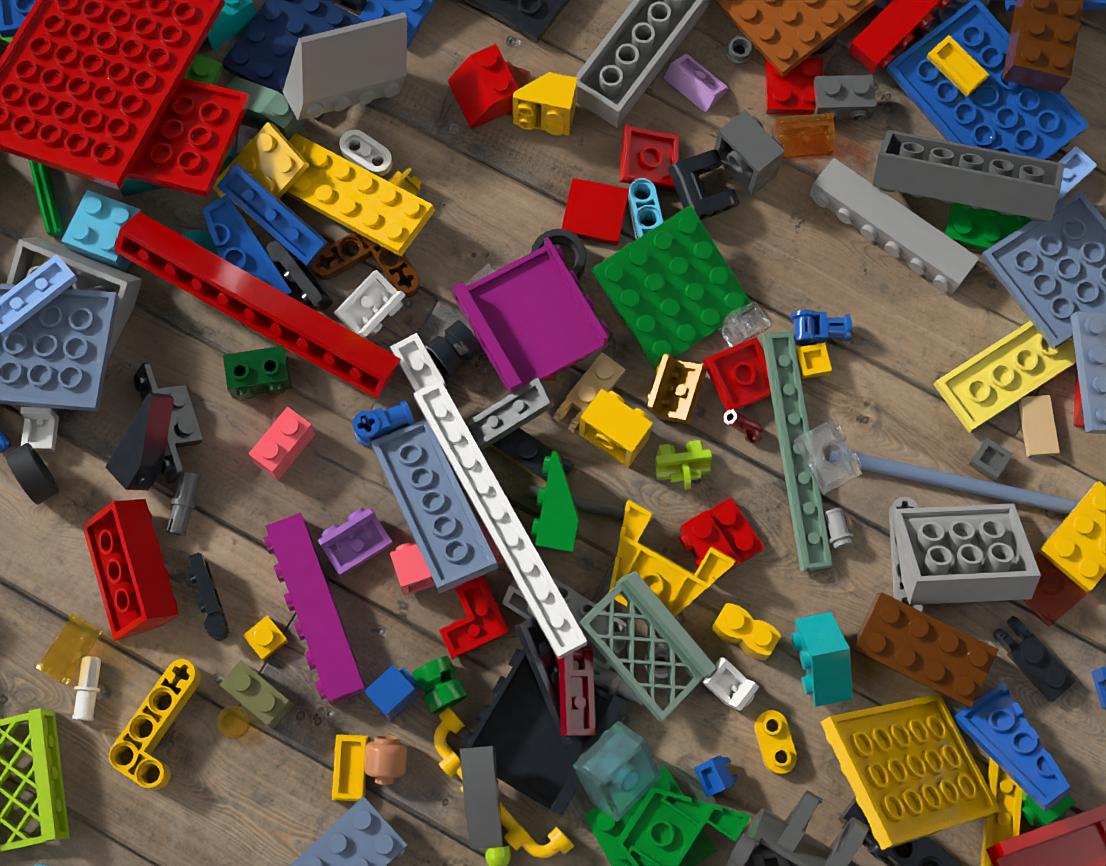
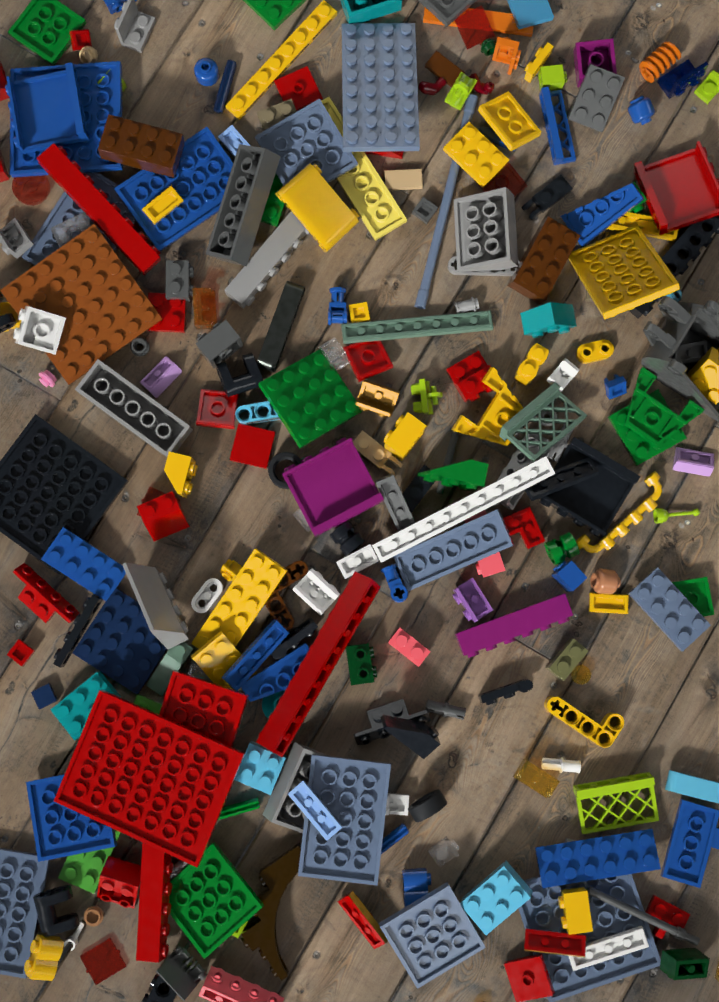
camera: 90 degrees left, 10 degrees up
red slope [82,499,179,641] -> none
yellow plate [243,615,288,661] -> none
dark grey slope [460,746,503,849] -> none
dark red plate [556,645,596,736] -> none
clear light blue brick [573,721,661,821] -> none
dark red arm [723,410,763,443] -> none
clear brick [794,419,862,495] -> none
none -> pearl dark grey beam [257,280,305,373]
none -> yellow windscreen [275,163,359,252]

